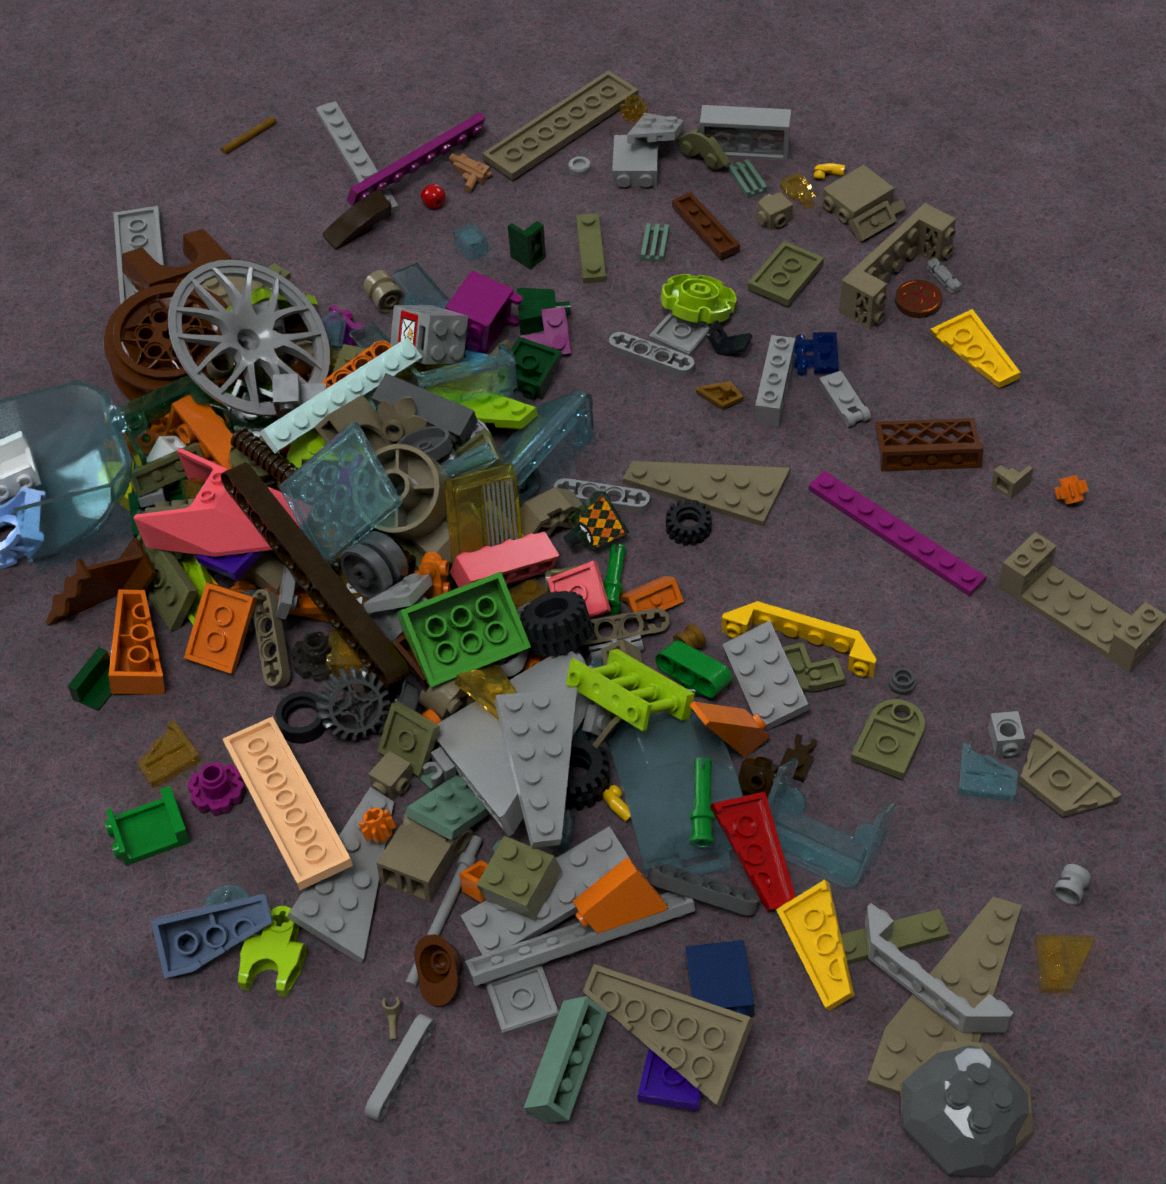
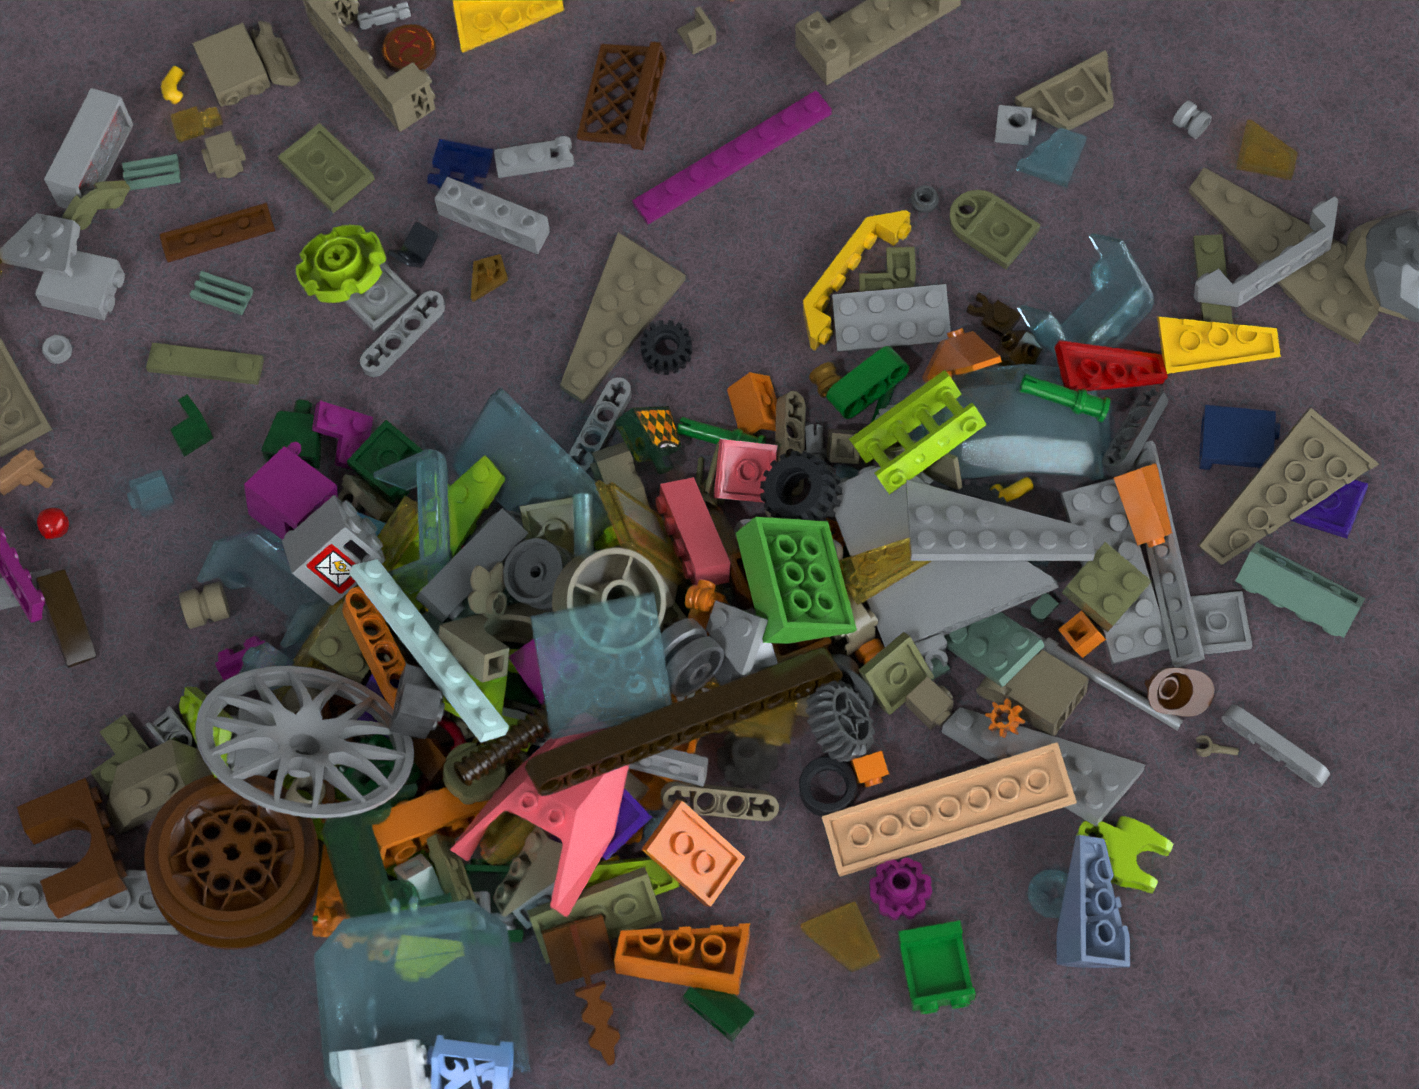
camera: 75 degrees left, 15 degrees up
none -> orange plate [850,751,889,788]

